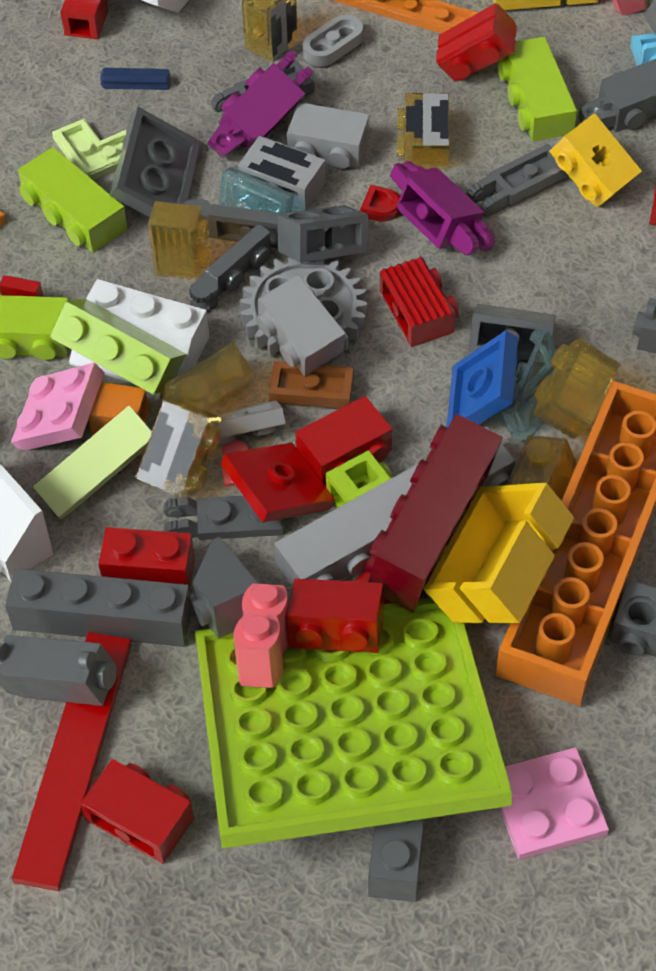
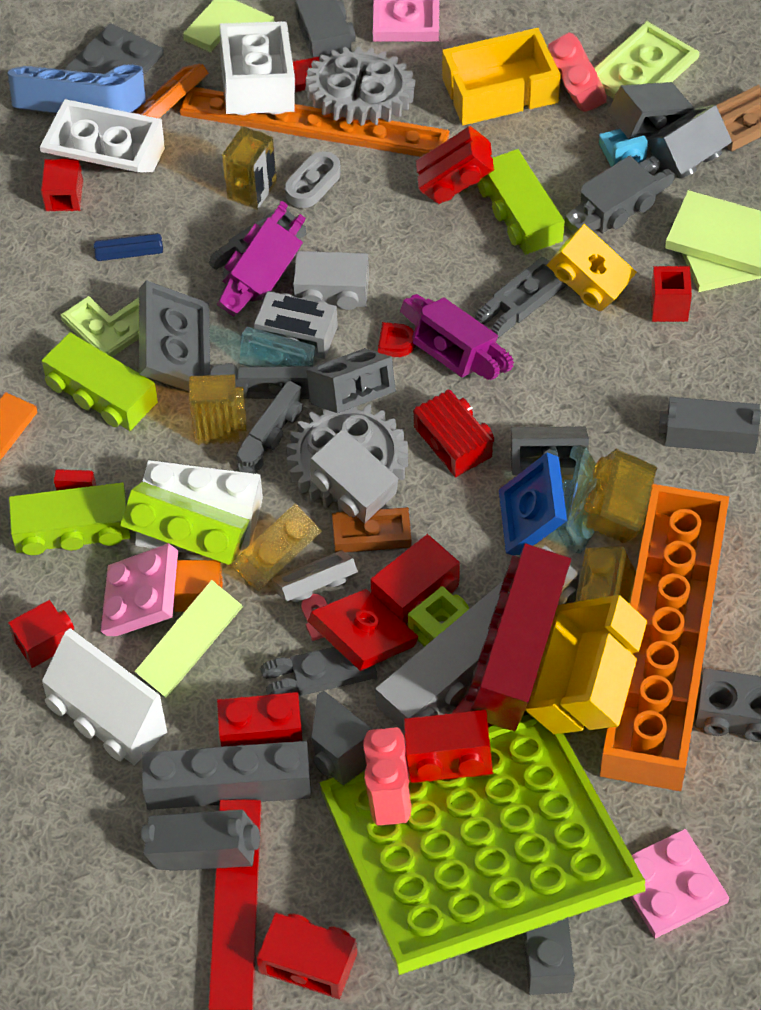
camera: 10 degrees left, 0 degrees up
brick [135,399,222,497] -> none
brick [397,92,450,169] -> none

